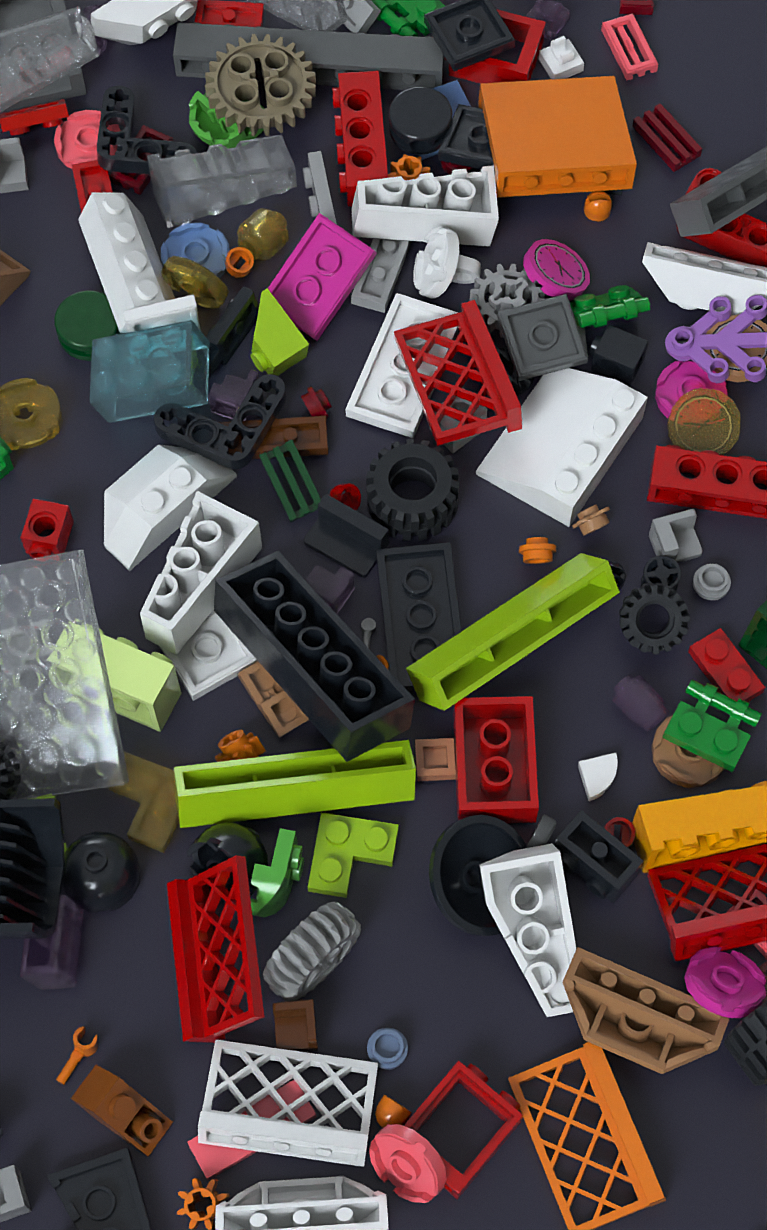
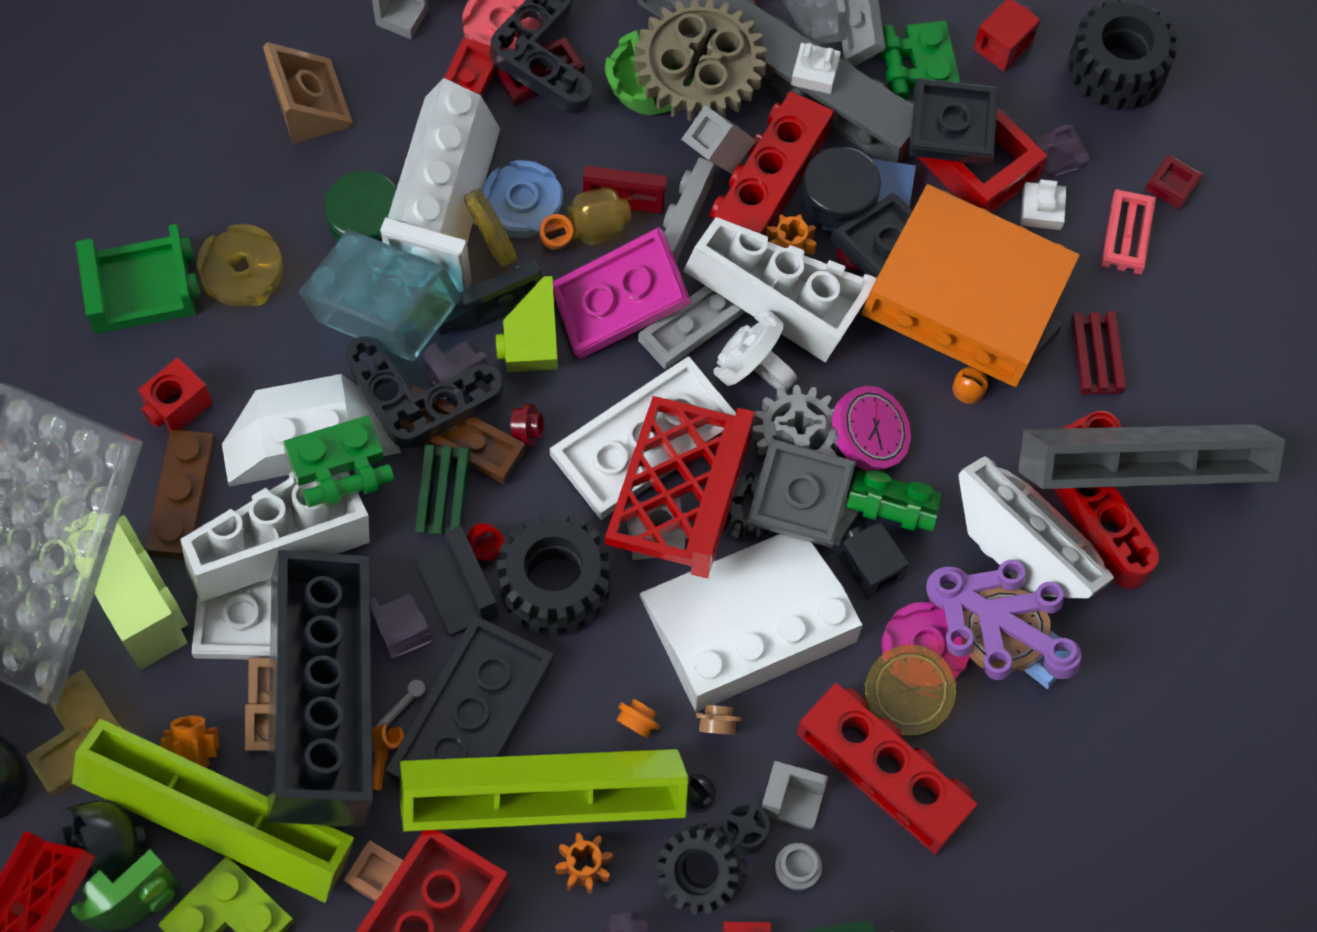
camera: 30 degrees right, 0 degrees up
clear wedge [147,135,297,228] -> none
none -> reddish brown plate [145,429,216,560]
none -> green plate [283,415,394,508]
none -> orange gear [555,832,613,894]
none -> dark red tile [583,166,667,214]
none -> light grey brick [681,105,756,174]
none -> white tile [791,43,841,94]

